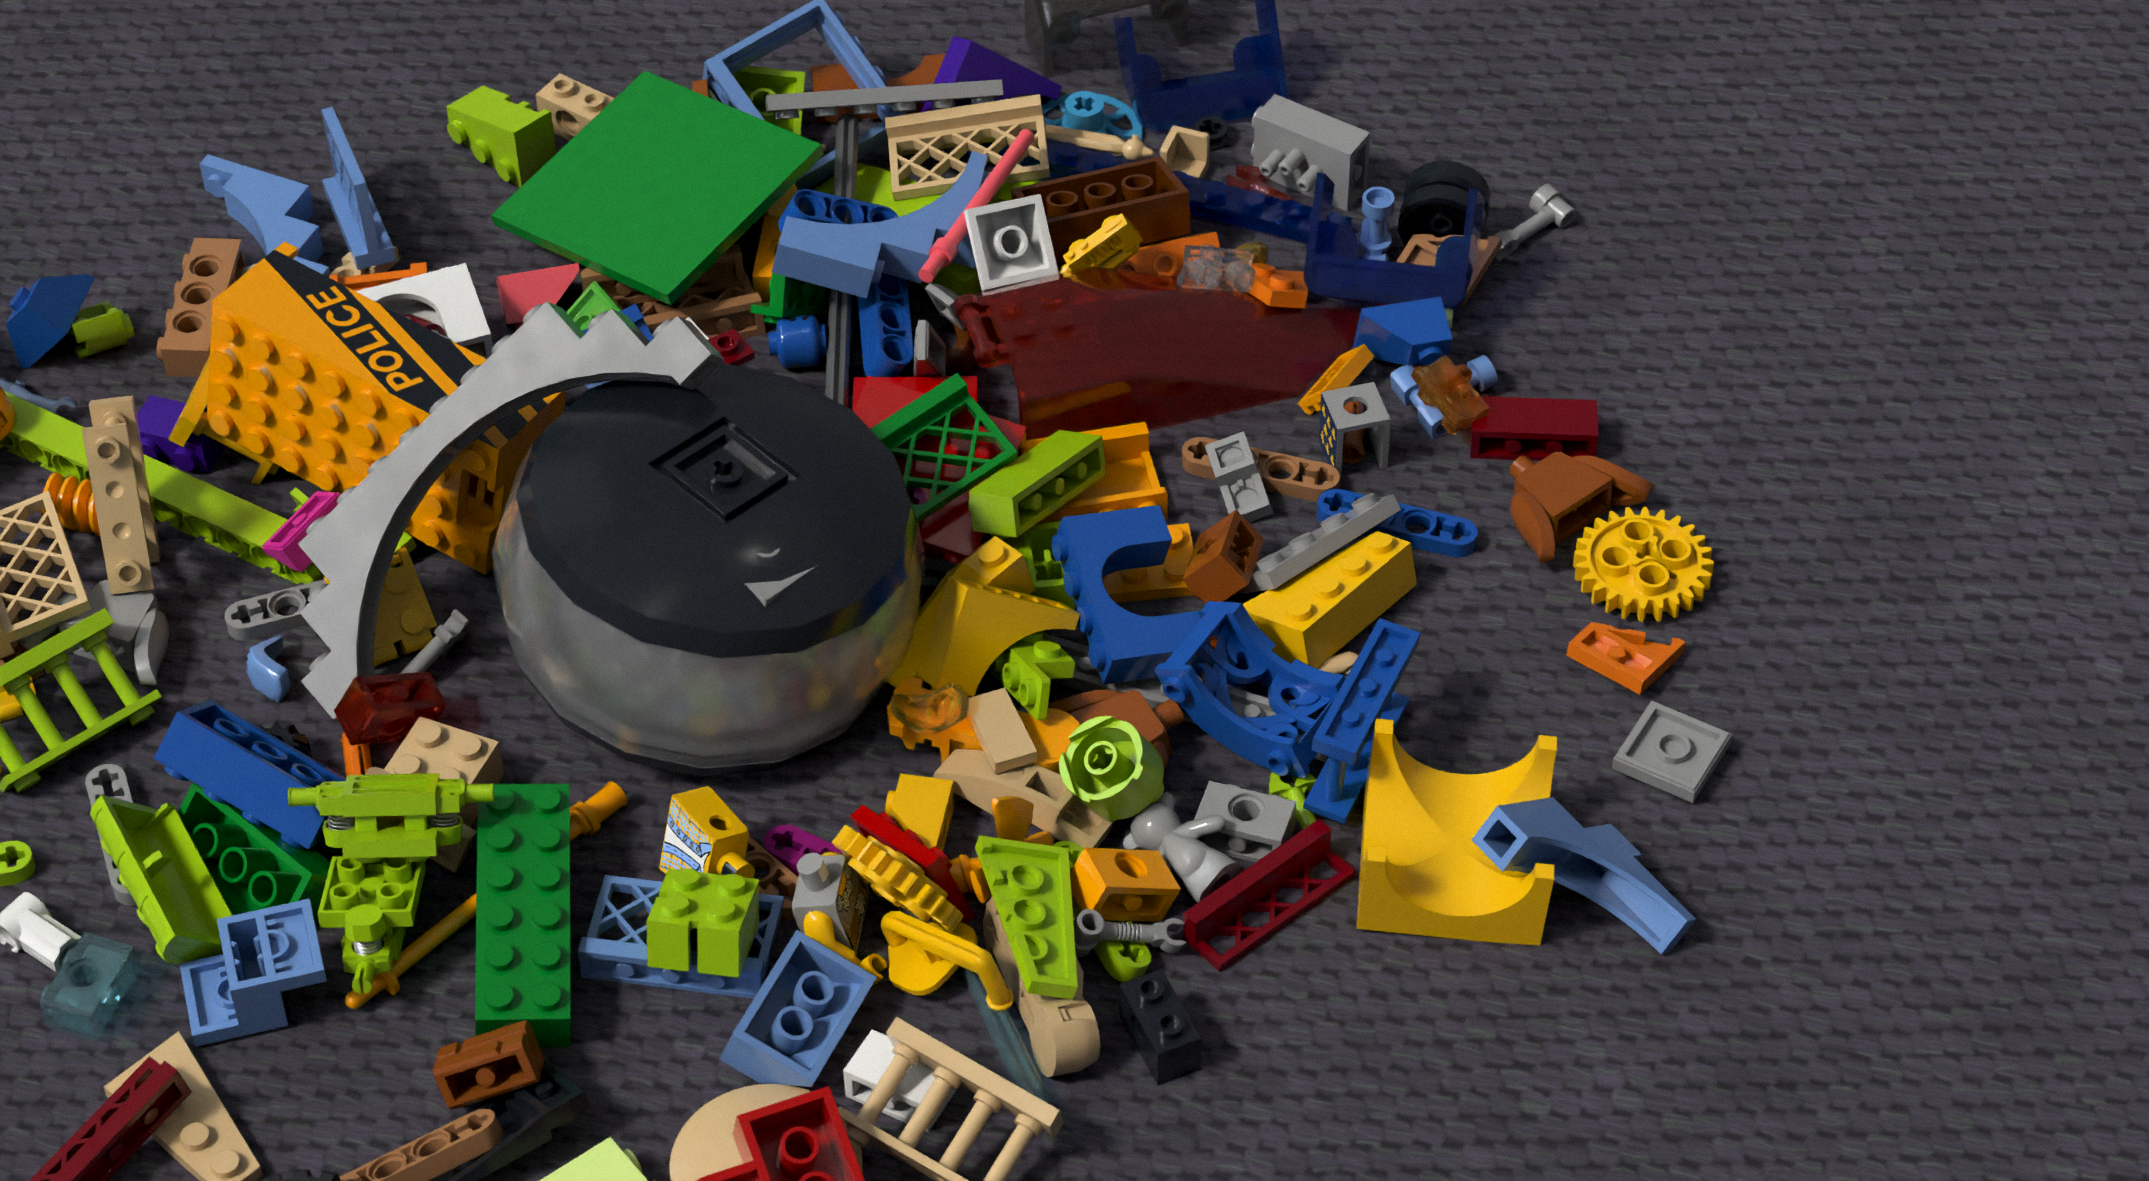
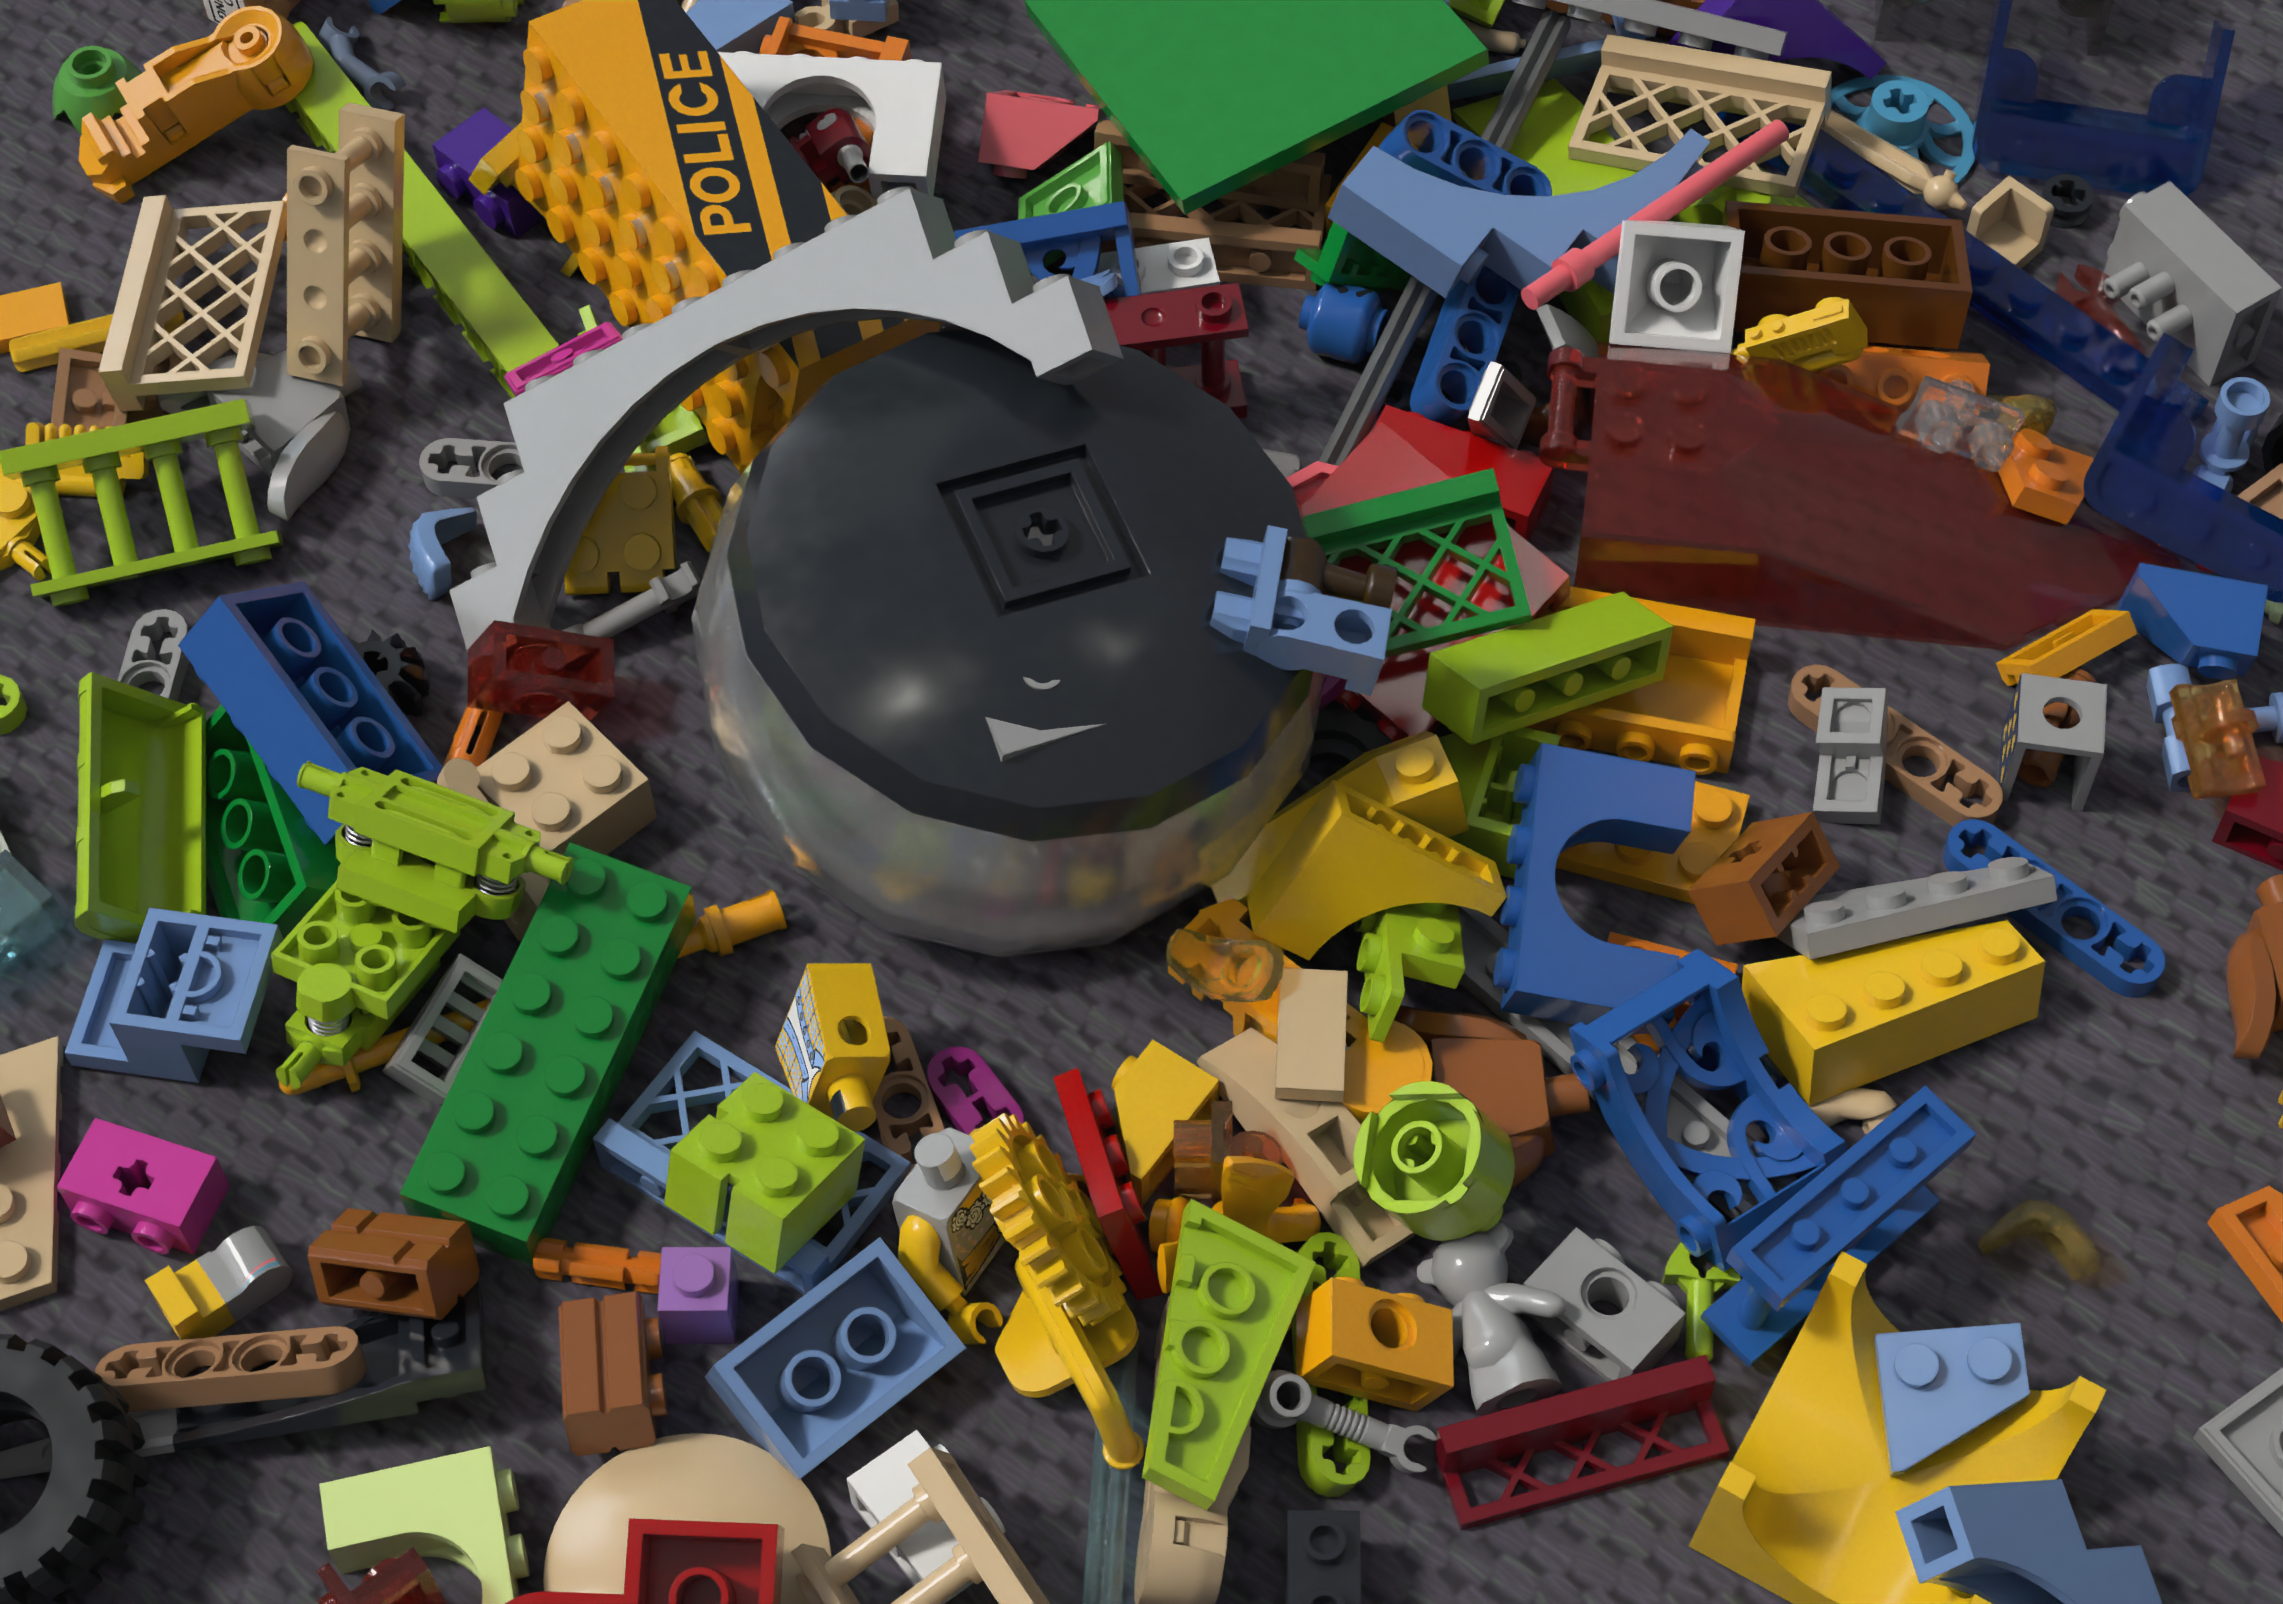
camera: 25 degrees right, 10 degrees up
none -> dark pink brick [57,1118,230,1255]
none -> leg [144,1226,293,1340]
none -> light grey slope [382,953,503,1105]
none -> orange axle [533,1238,661,1294]
none -> dark orange brick [558,1291,668,1456]
none -> medium lavender brick [657,1247,739,1344]
none -> yellow axle [670,453,734,556]
none -> clear orange hips [1173,1101,1283,1208]
none -> medium blue hips [1210,525,1397,696]
none -> medium blue wing [1874,1323,2030,1476]
none -> clear yellow hair [1978,1198,2100,1281]

